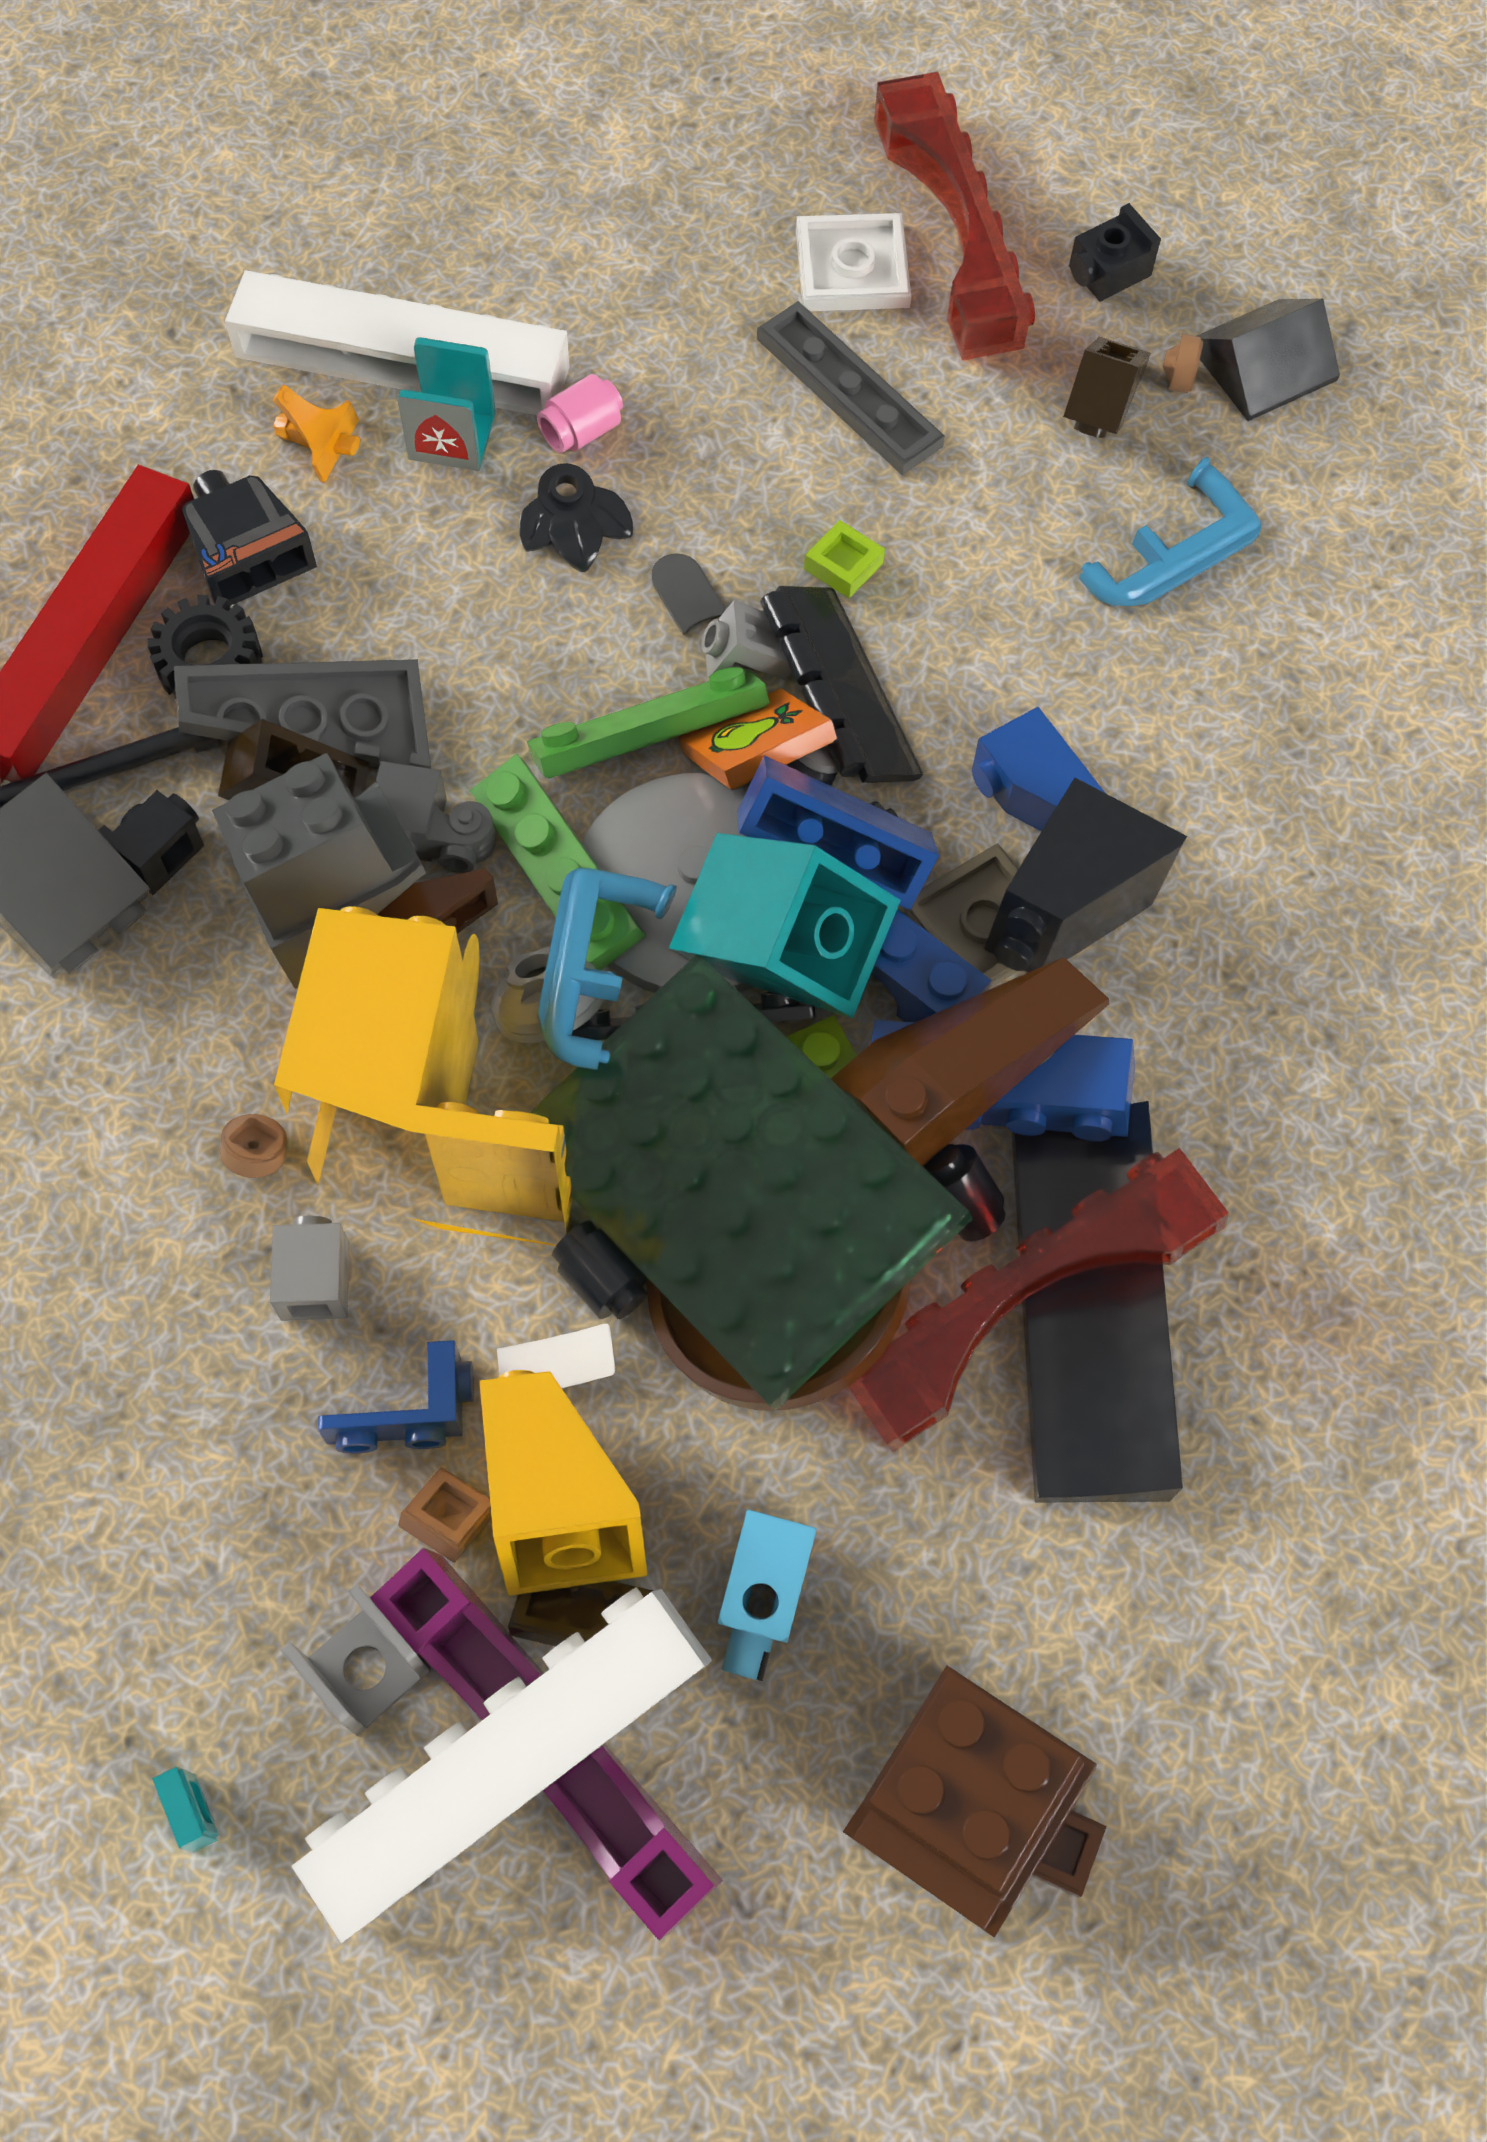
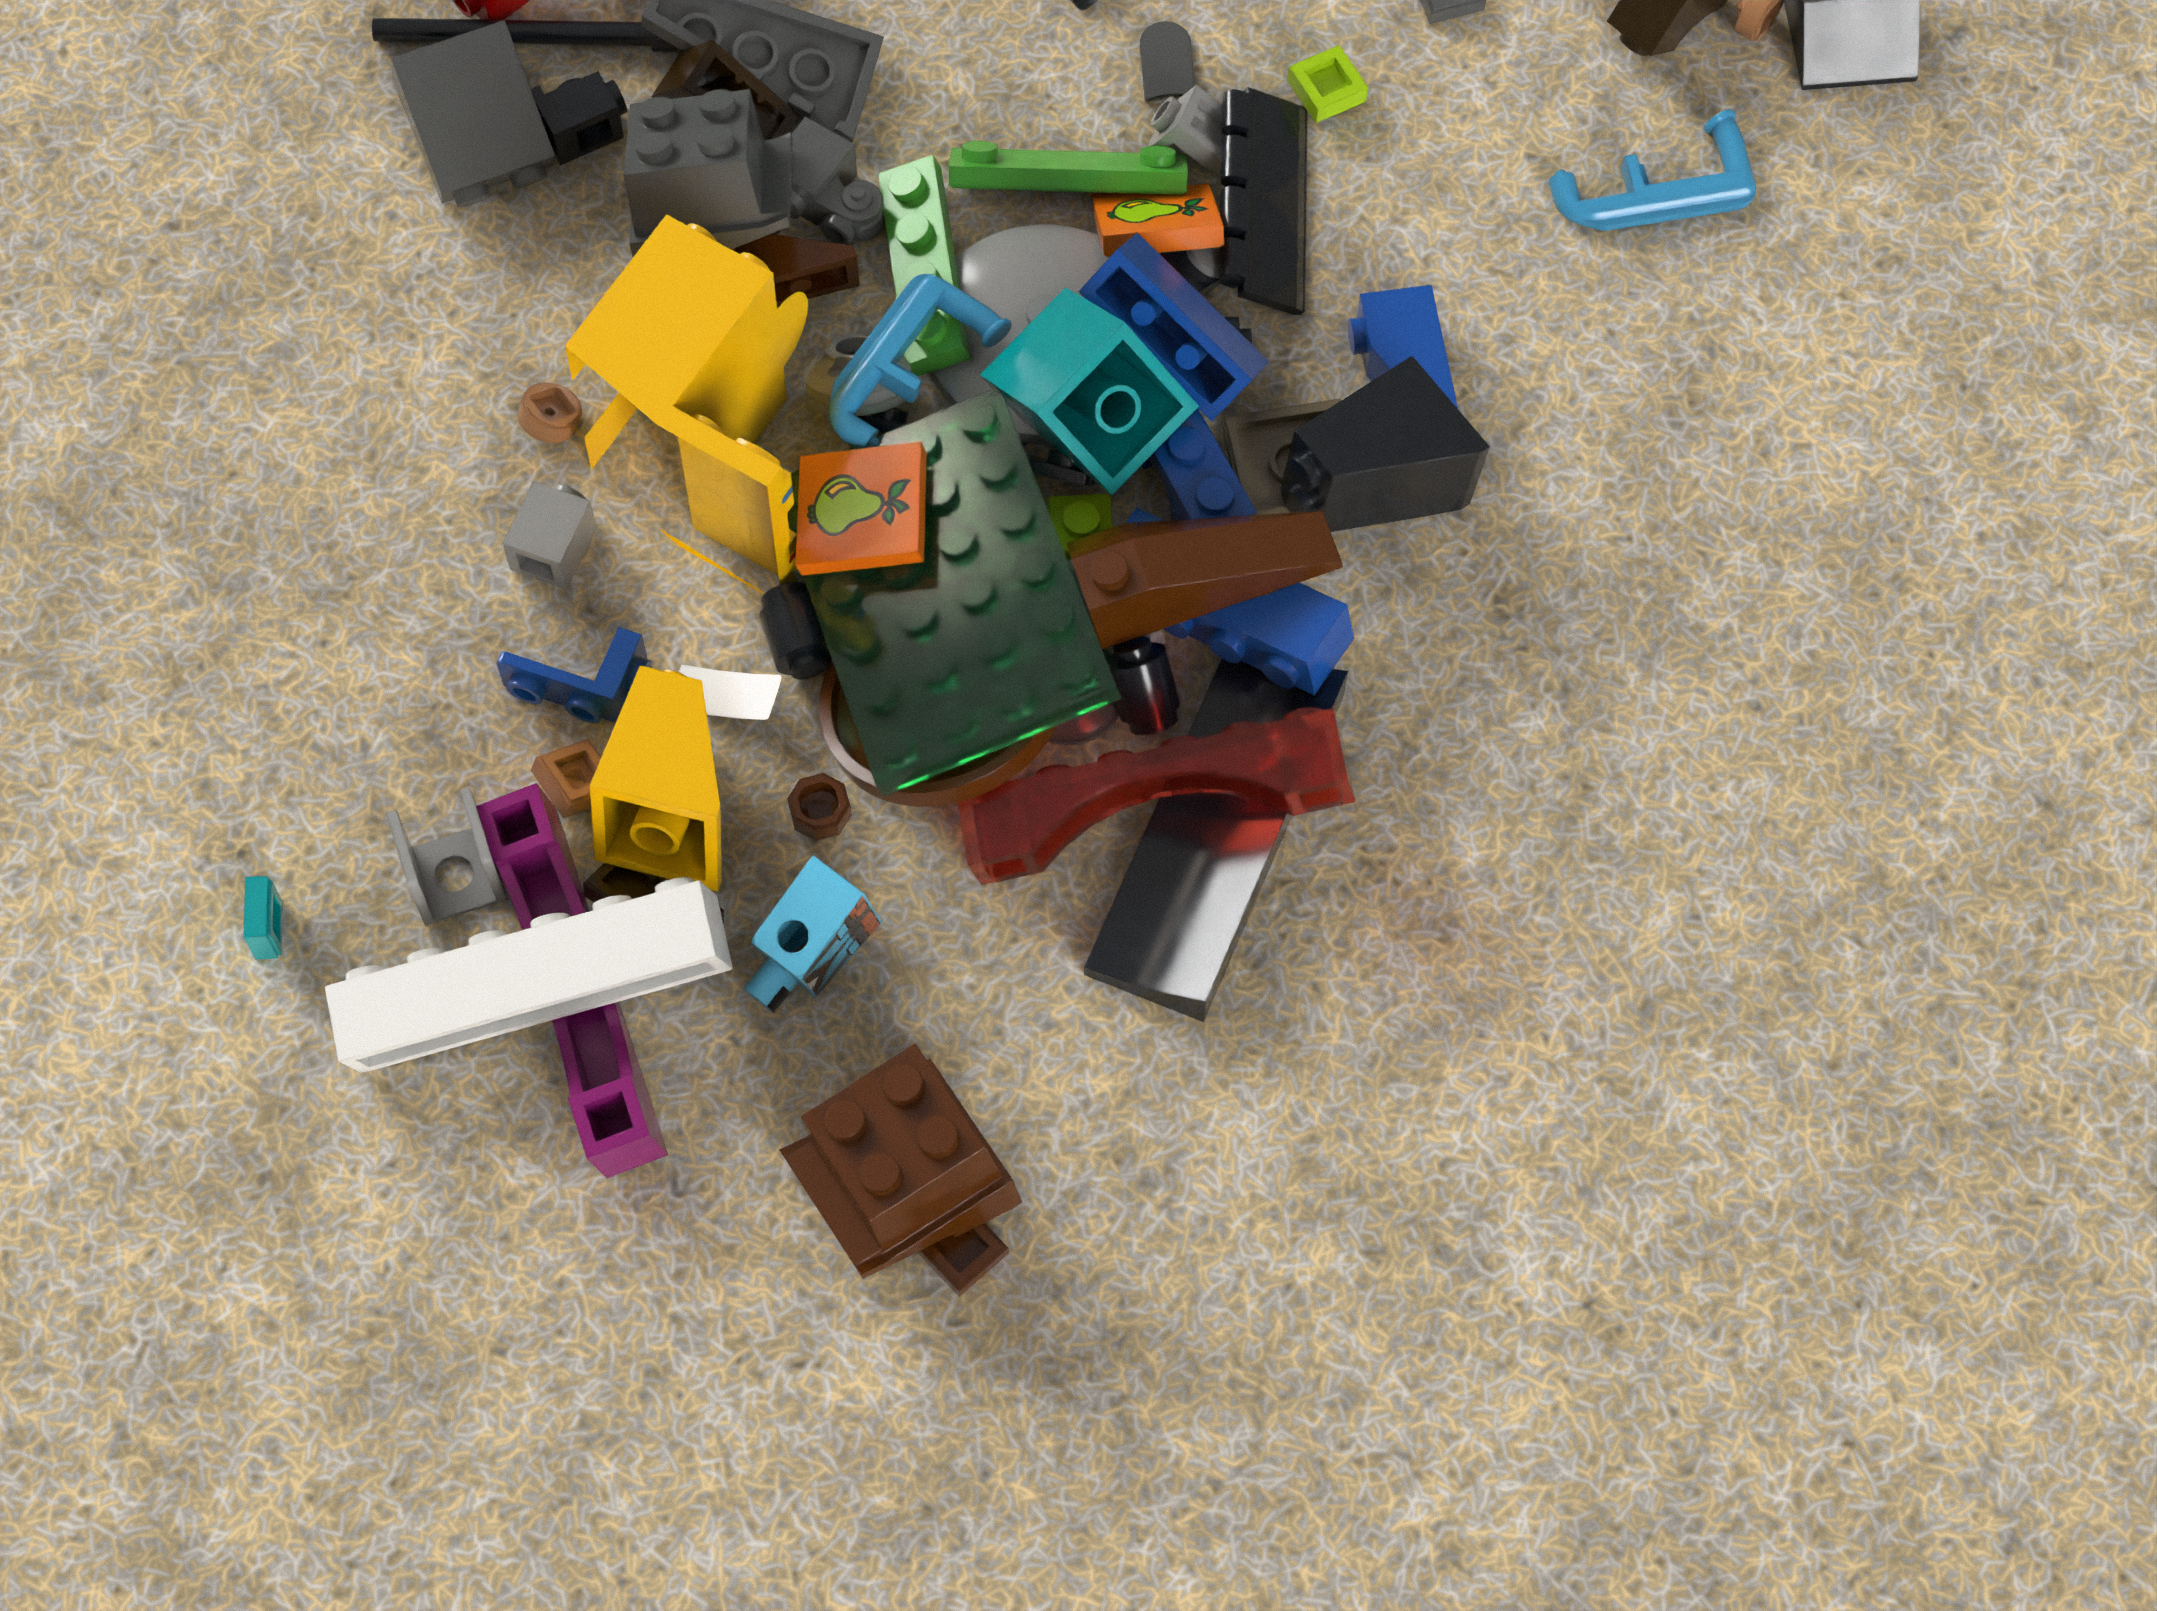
camera: 25 degrees right, 0 degrees up
none -> reddish brown tile [787,773,852,841]
none -> orange tile [795,441,927,576]

